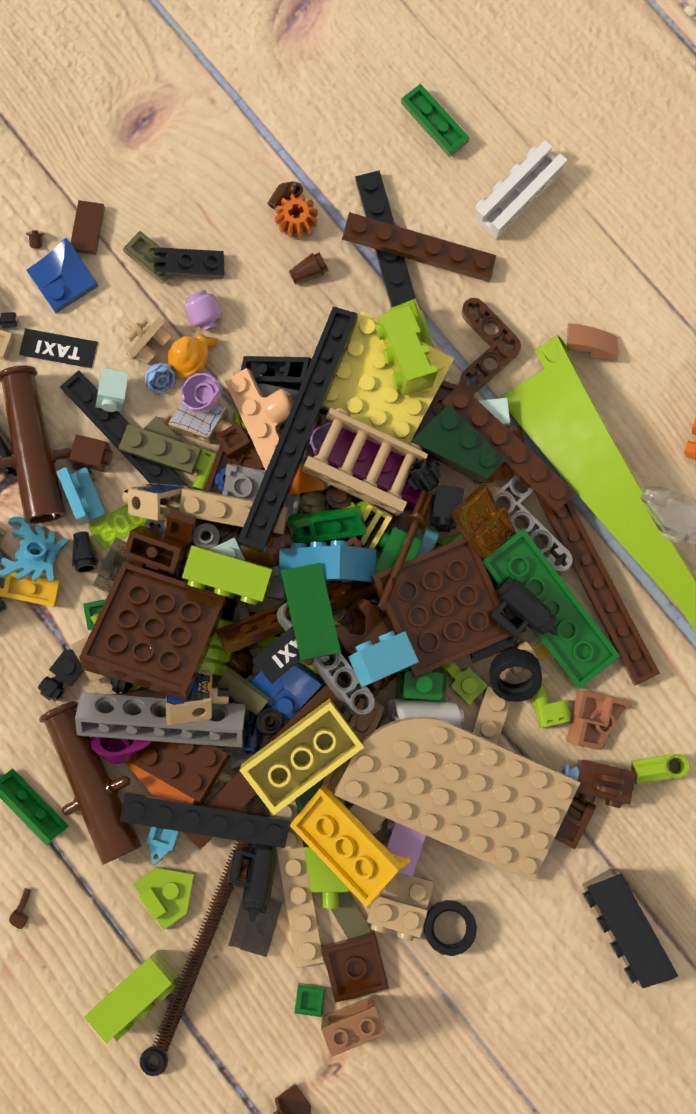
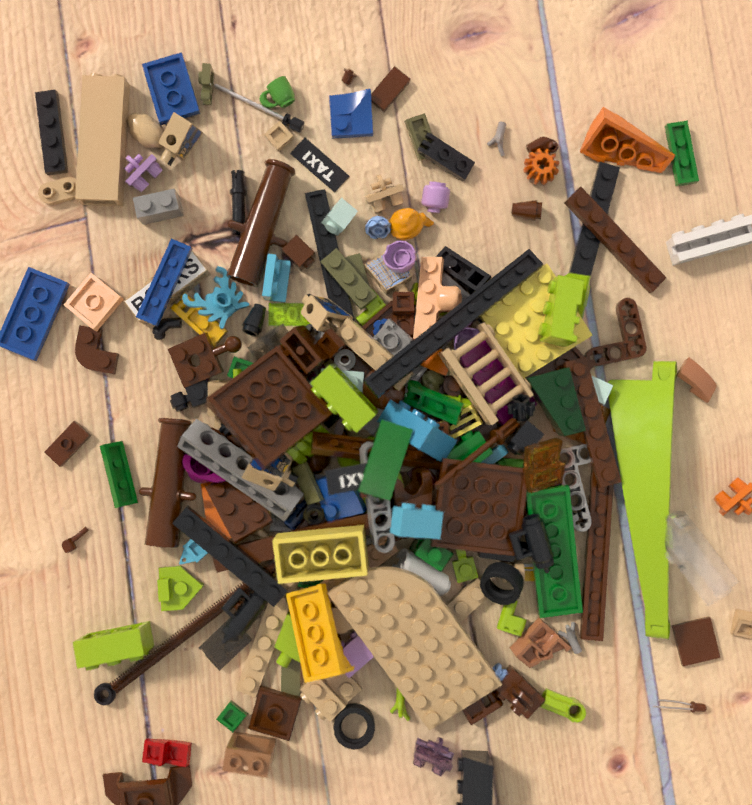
camera: 25 degrees right, 5 degrees up
none -> red slope [142,739,192,767]
none -> reddish brown plate [168,332,242,388]
none -> lime bar [390,687,410,721]
none -> hips [413,737,454,776]
none -> light grey bar [487,122,507,156]
none -> light grey bar [558,622,582,654]
none -> orange wedge [580,107,675,173]

